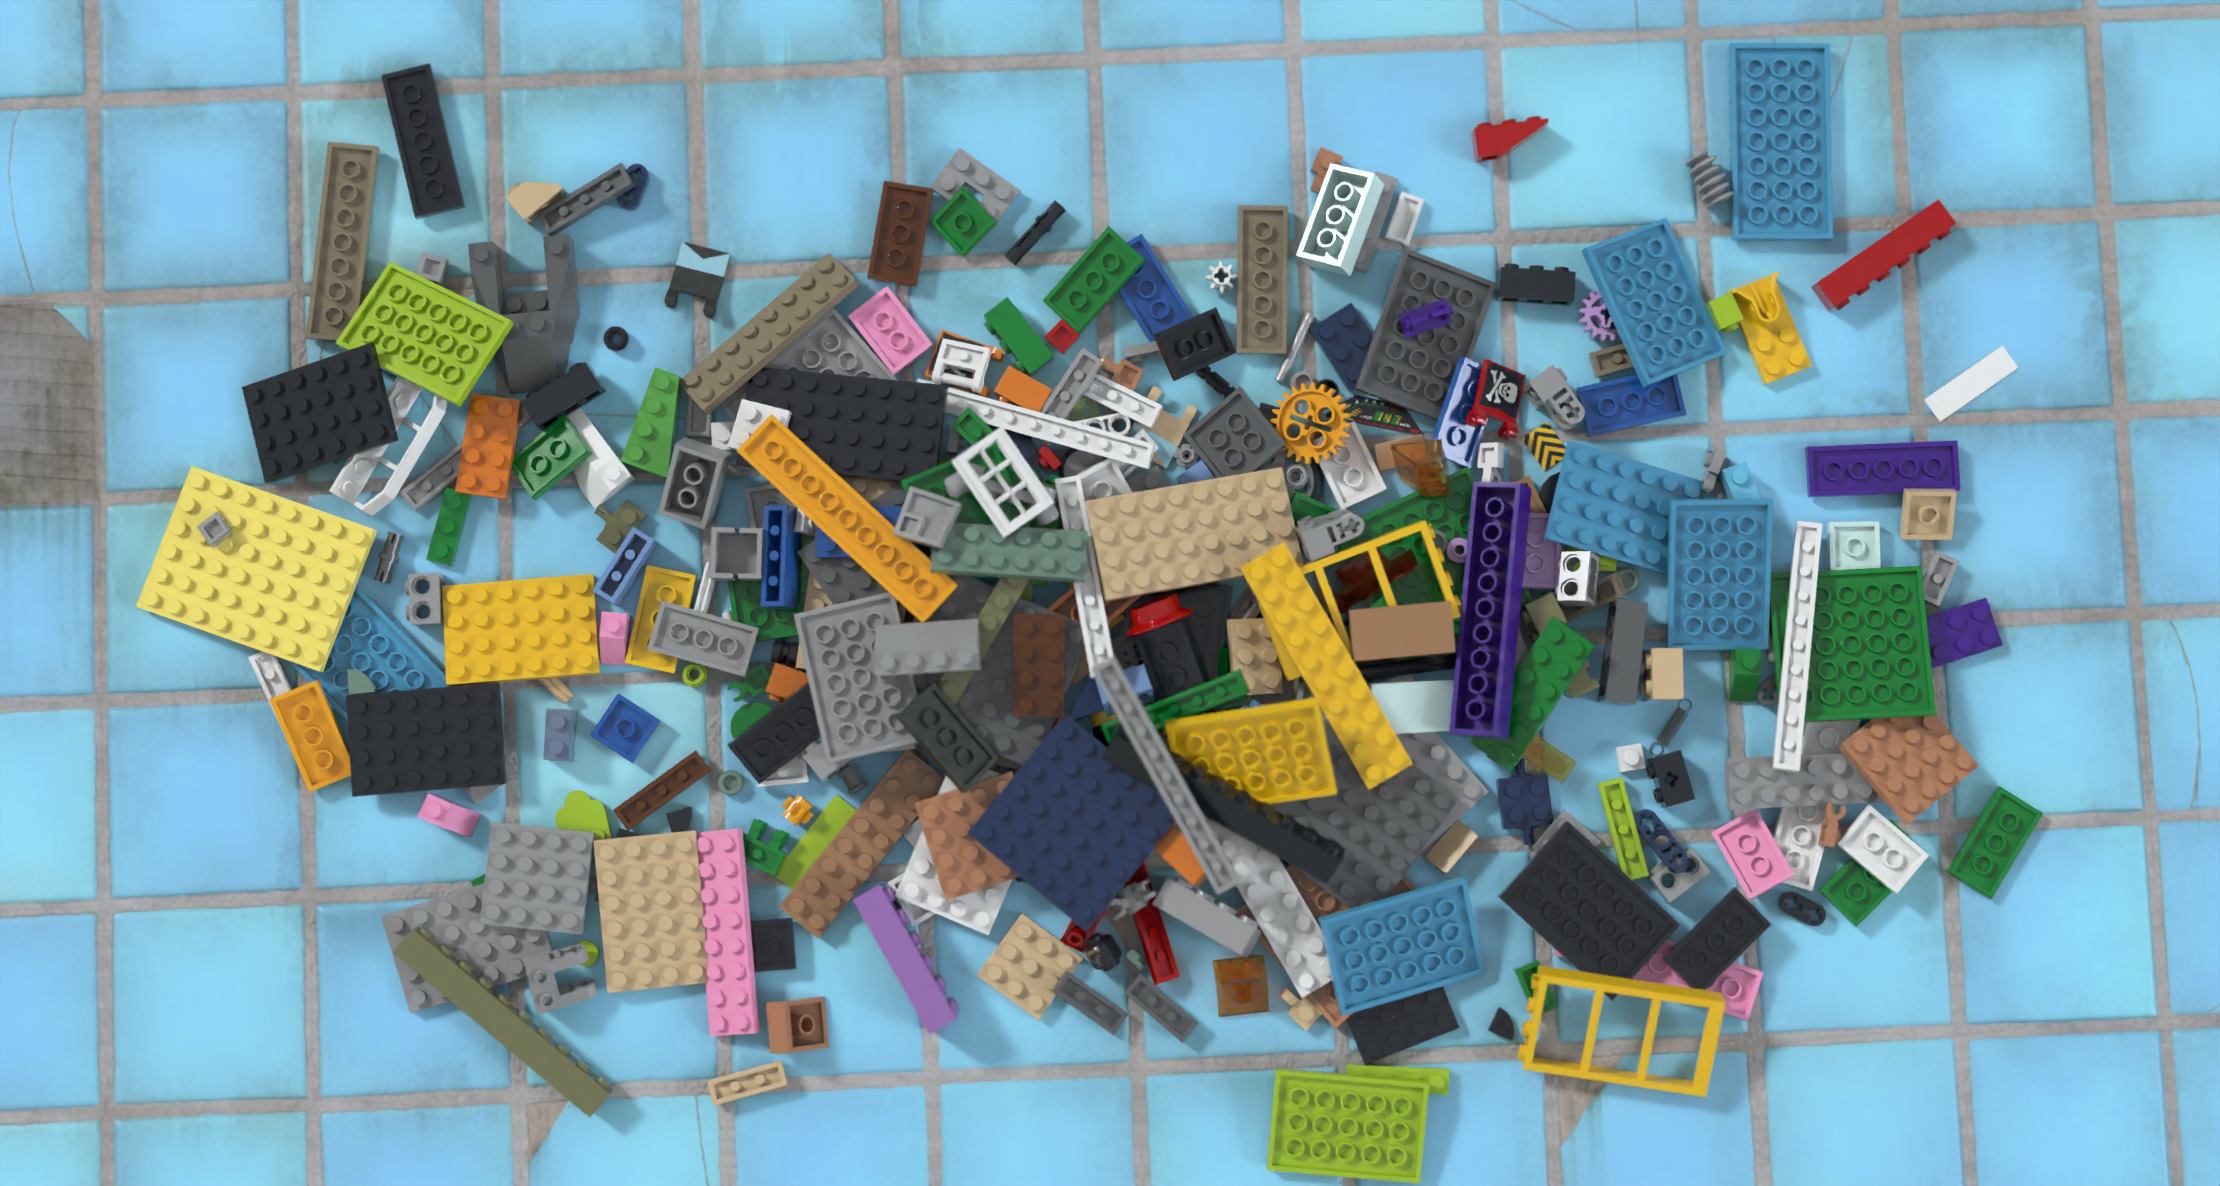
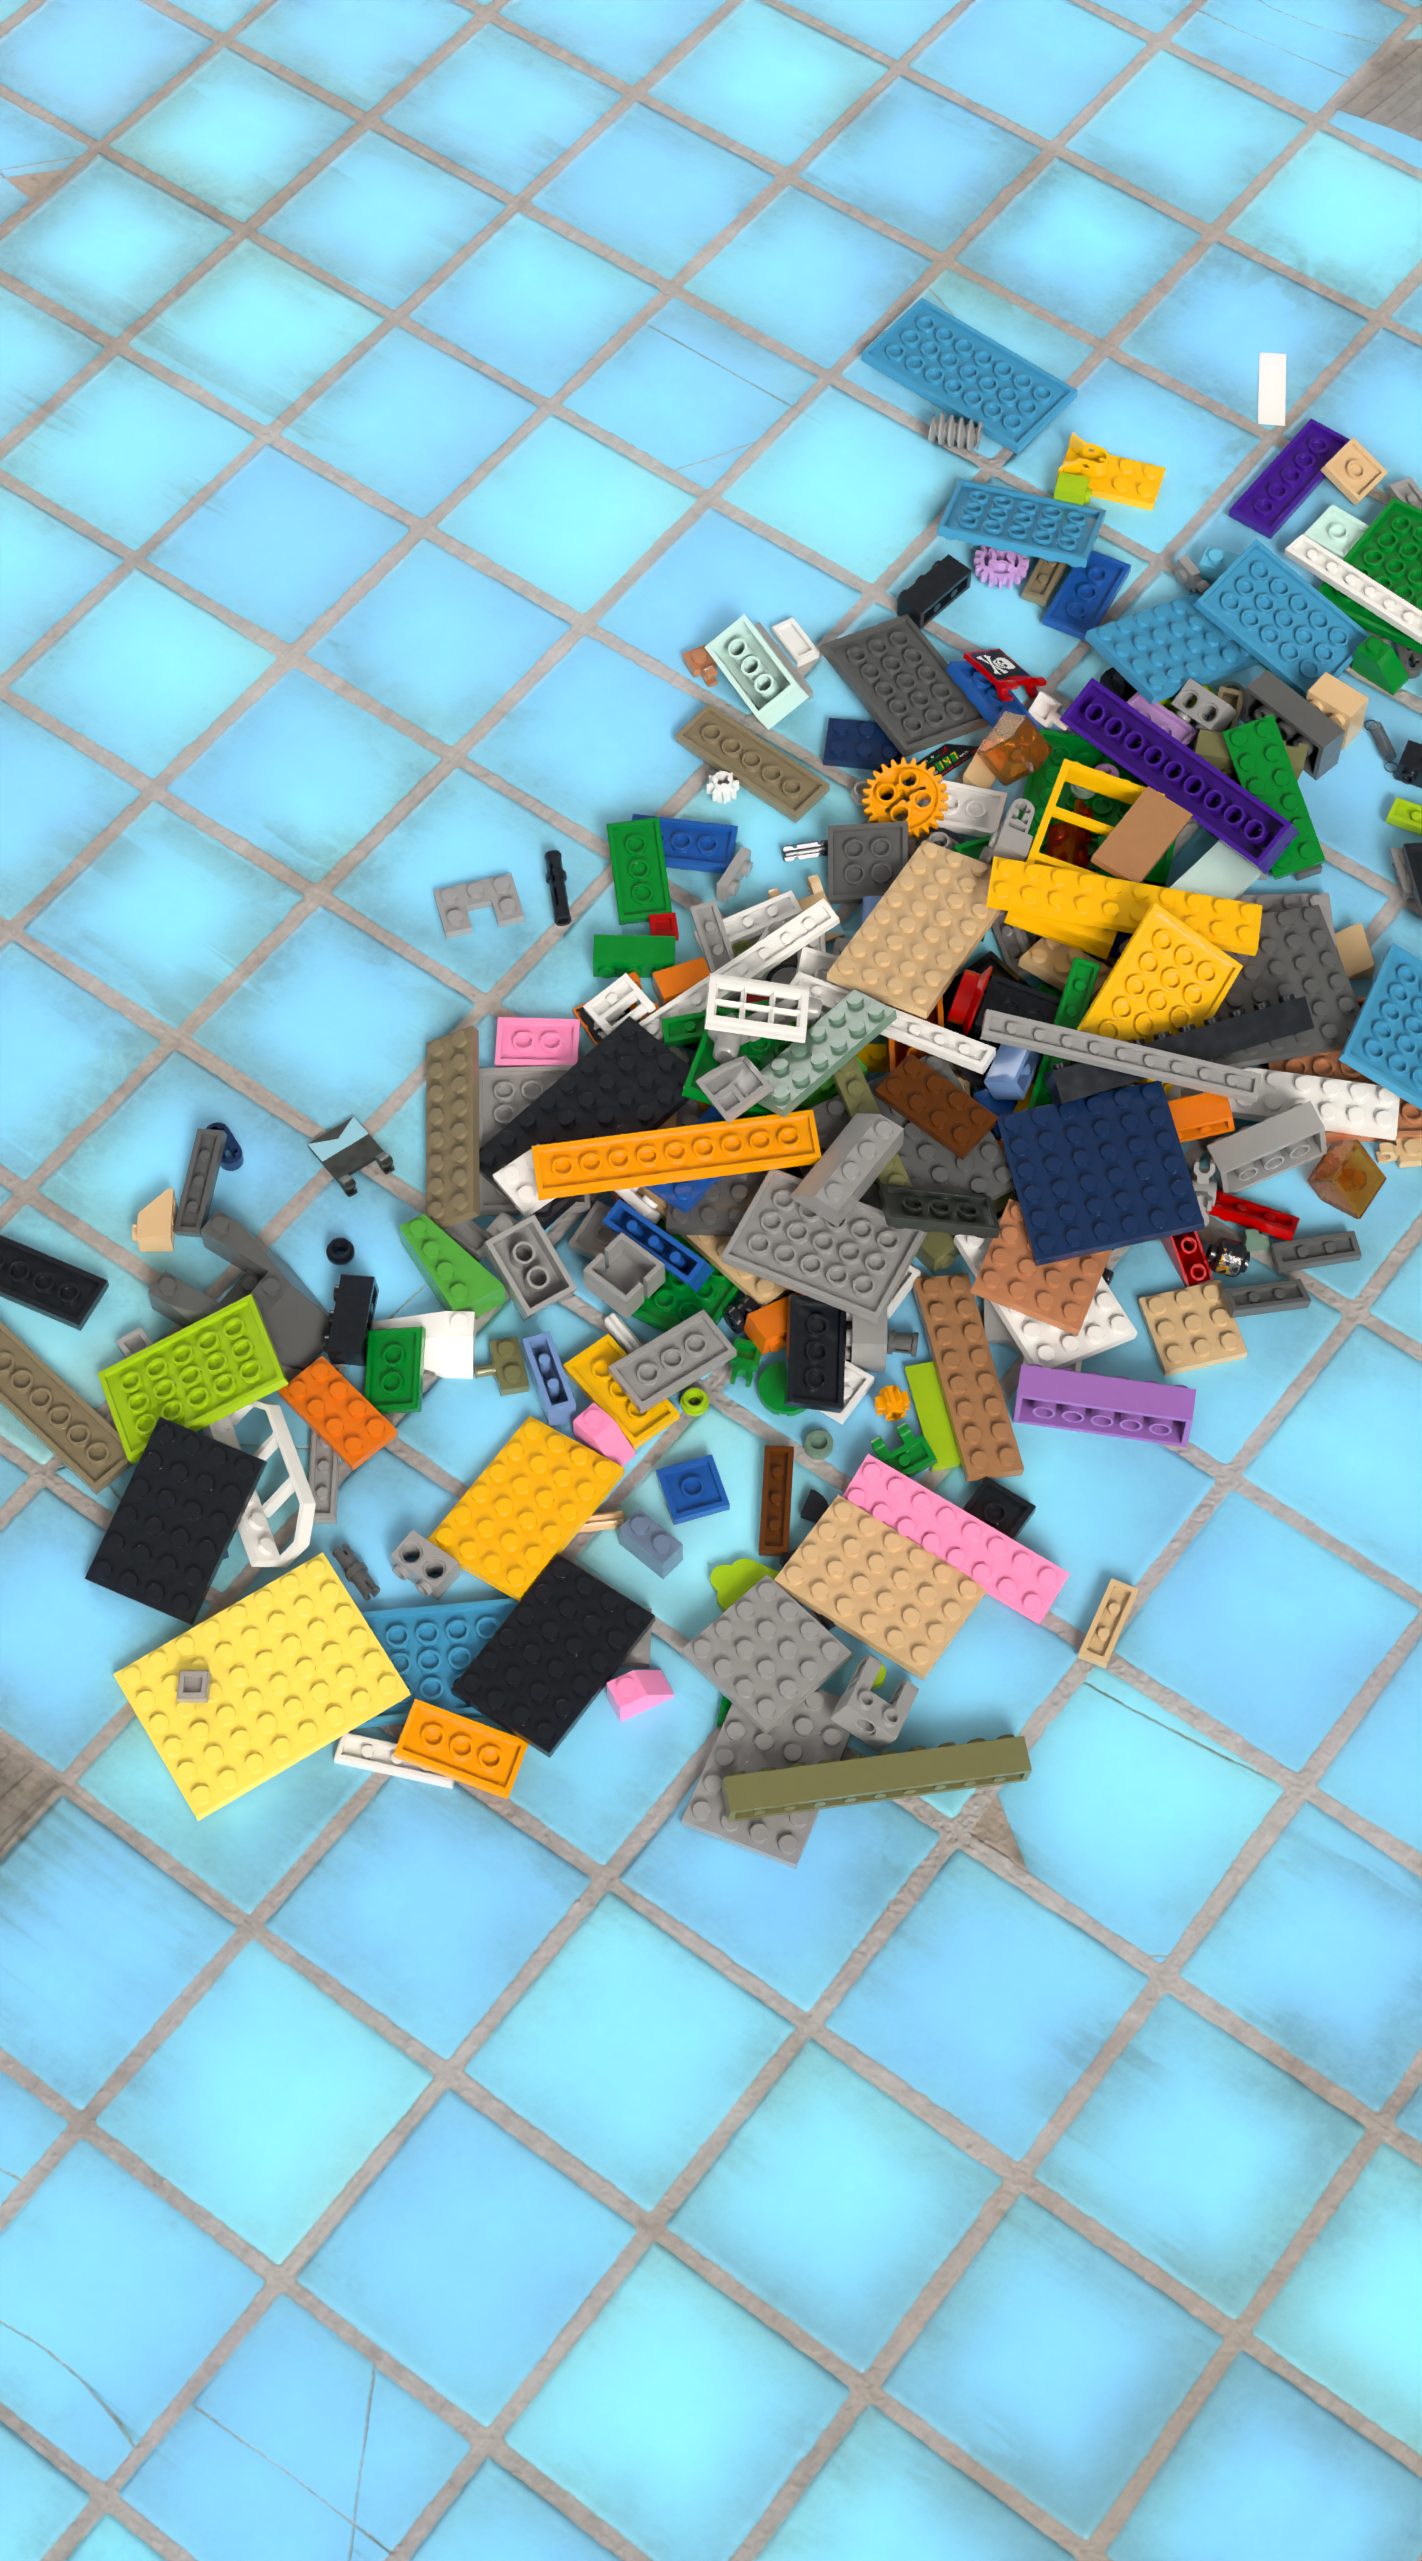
camera: 50 degrees left, 25 degrees down
sand green tile [347,669,376,695] -> none
green plate [426,487,472,567] -> none
nougat slope [766,996,829,1054] -> none
reddish brown plate [867,181,933,287] -> none
green tile [929,186,998,258] -> none
nougat plate [1100,357,1144,391] -> none
black plate [1153,307,1236,381] -> none
light grey plate [1174,444,1199,468] -> none
light grey bar [1275,312,1315,384] -> none
black axle [1356,653,1457,680] -> none
dark purple hinge [1398,299,1454,338] -> none
red slope [1471,116,1549,163] -> none
dark blue plate [1496,758,1553,845] -> none
sticker [1522,422,1566,471] -> none
clear yellow plate [1522,735,1577,784] -> none
light grey brick [1523,365,1585,431] -> none
white plate [1615,743,1646,772] -> none
red brick [1811,199,1956,311] -> none

